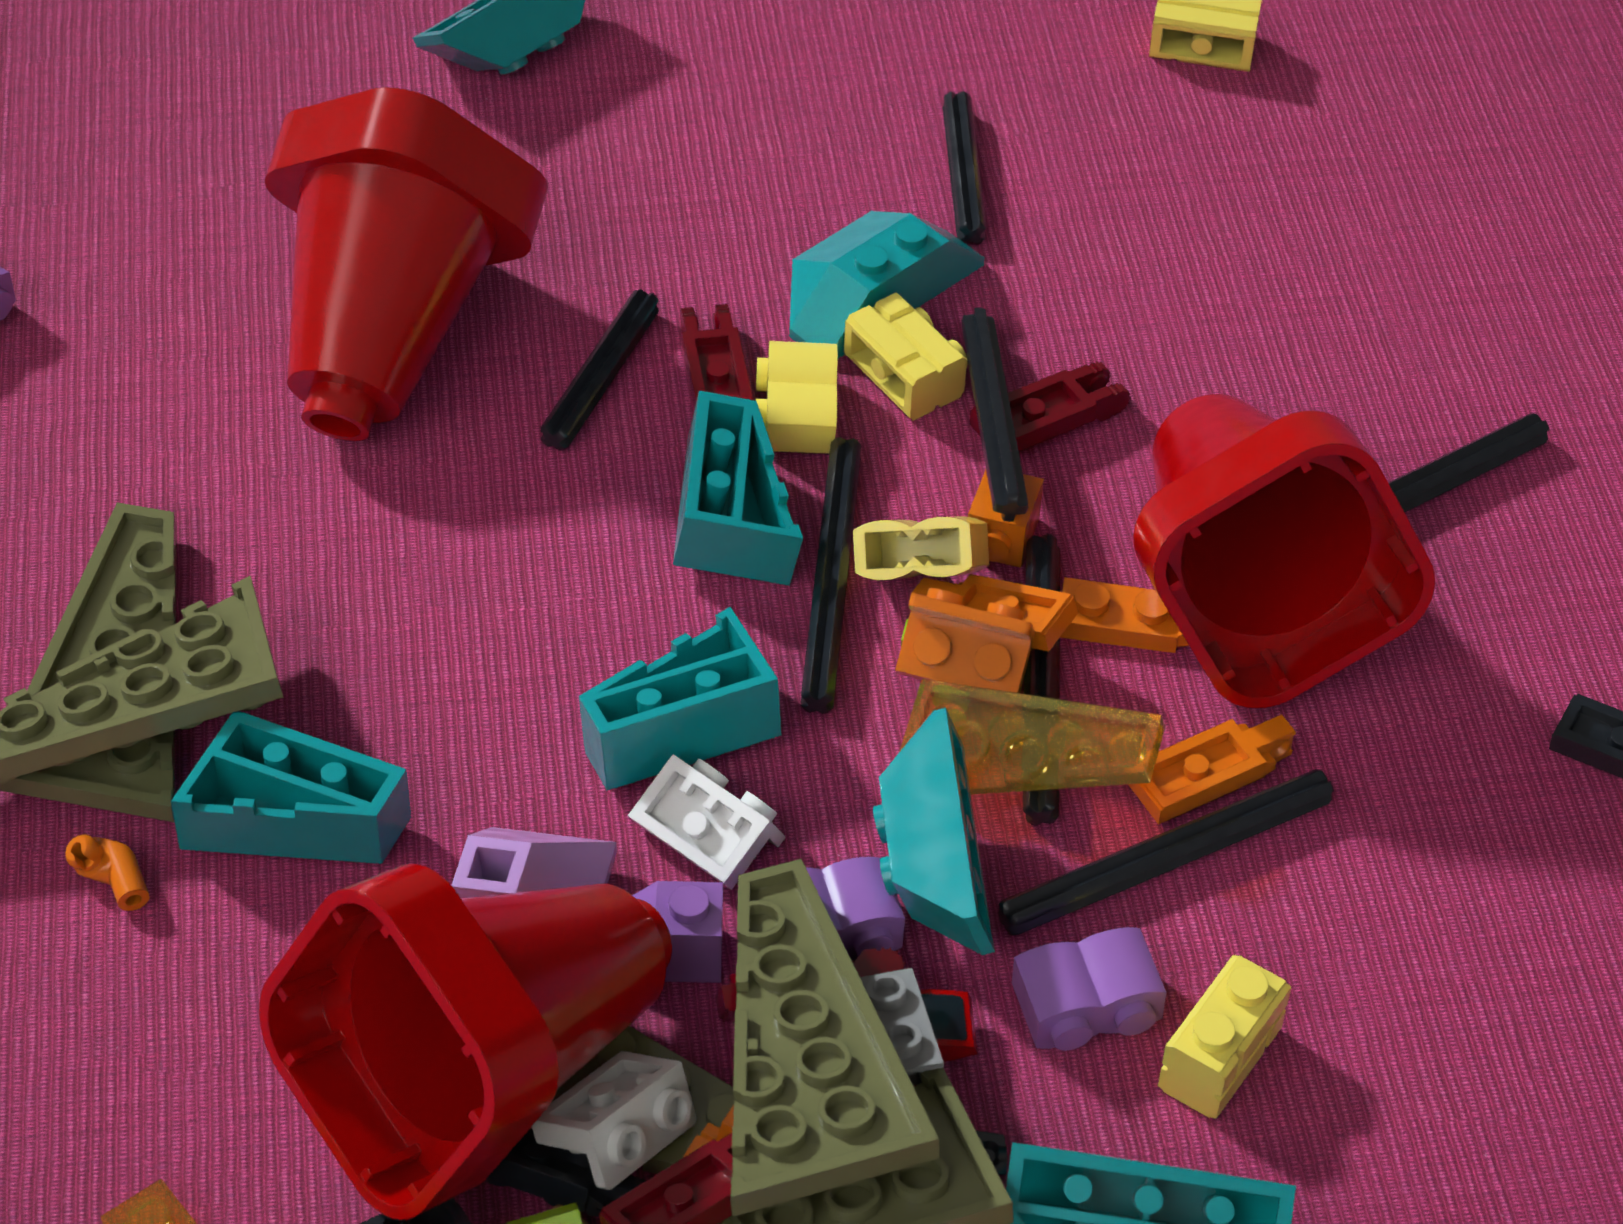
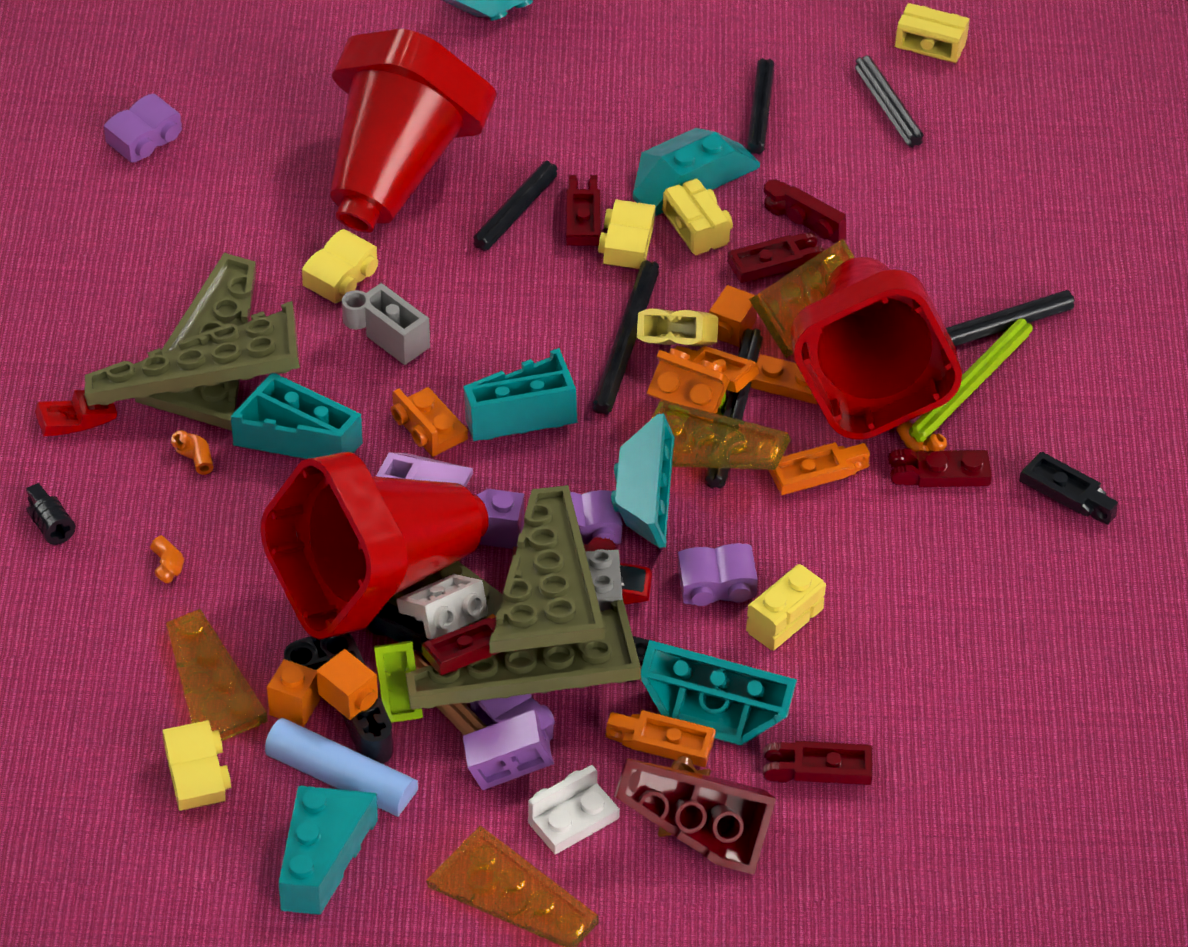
camera: 10 degrees right, 0 degrees up
white bracket [628,754,786,890] -> none
teal wedge [673,391,803,586] -> none
black axle [961,307,1028,522] -> none
black axle [998,769,1334,936] -> none
none -> orange arm [150,535,184,583]
none -> light yellow brick [302,229,378,304]
none -> light grey hinge [342,283,430,365]
none -> orange bracket [391,387,468,457]
none -> clear yellow wing [749,239,855,358]
none -> dark red hinge [764,179,846,246]
none -> axle [855,55,924,147]
none -> dark red hinge [888,448,992,487]
none -> orange arm [896,420,947,452]
none -> lime axle [909,318,1033,442]

